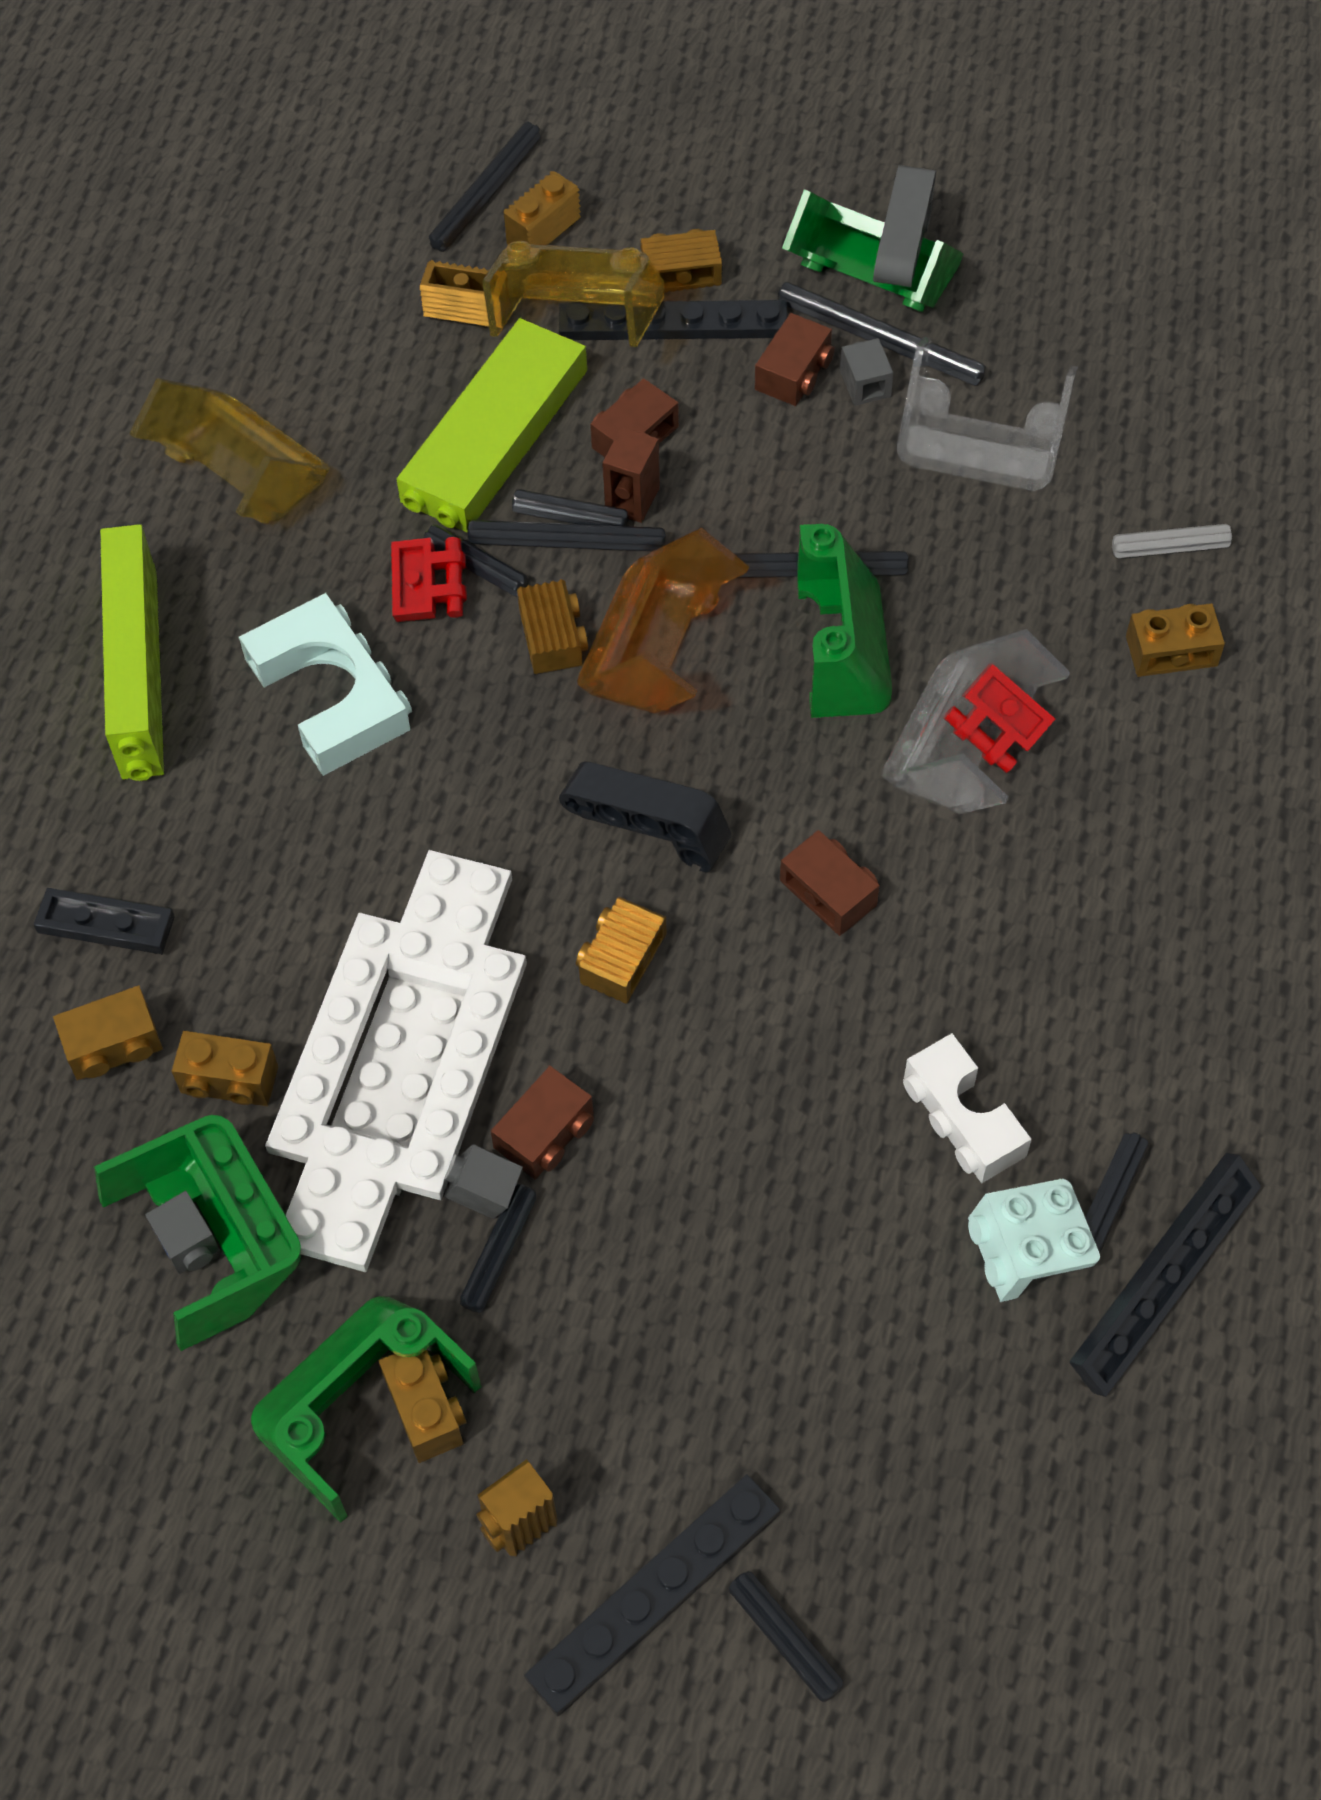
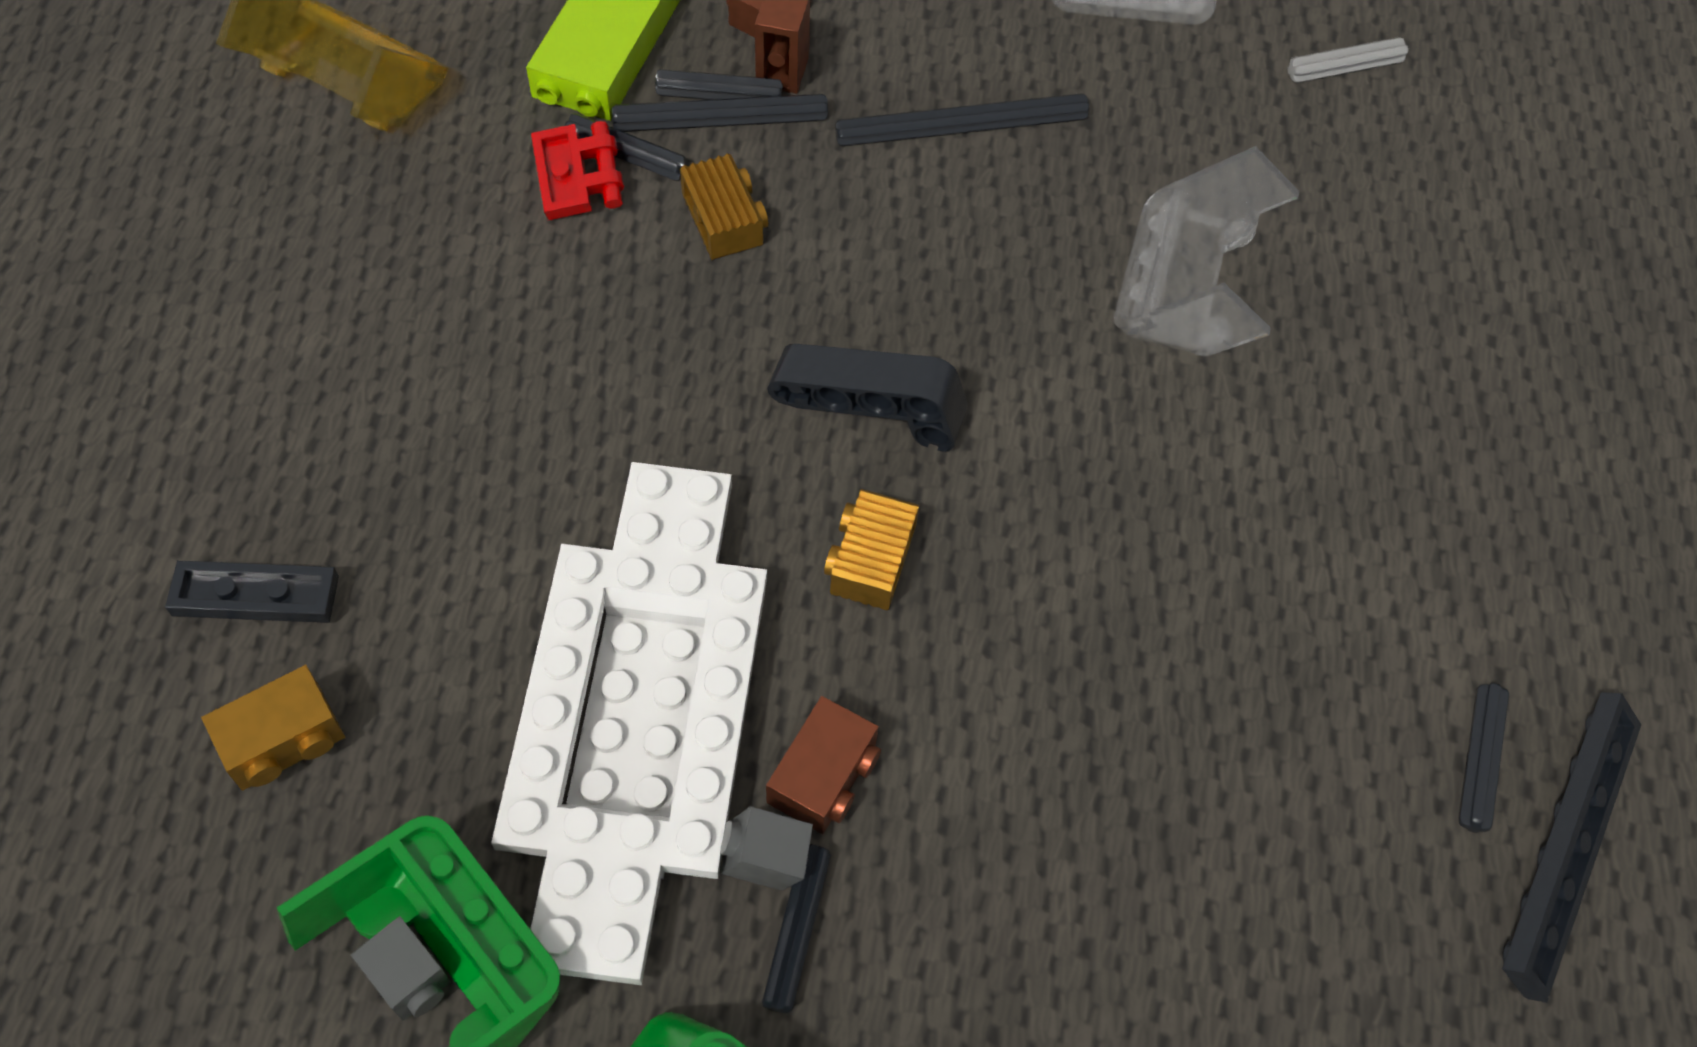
camera: 15 degrees left, 0 degrees up
lime brick [100,524,164,781] -> none
pearl gold brick [172,1031,279,1106] -> none
light aqua arch [239,593,412,776] -> none
clear orange windscreen [577,527,749,713] -> none
copper brick [780,830,880,936] -> none
green windscreen [797,524,892,718] -> none
white arch [903,1033,1032,1183] -> none
red plate [943,663,1055,773] -> none
light aqua bracket [968,1179,1100,1302] -> none
pearl gold brick [1126,603,1225,677] -> none

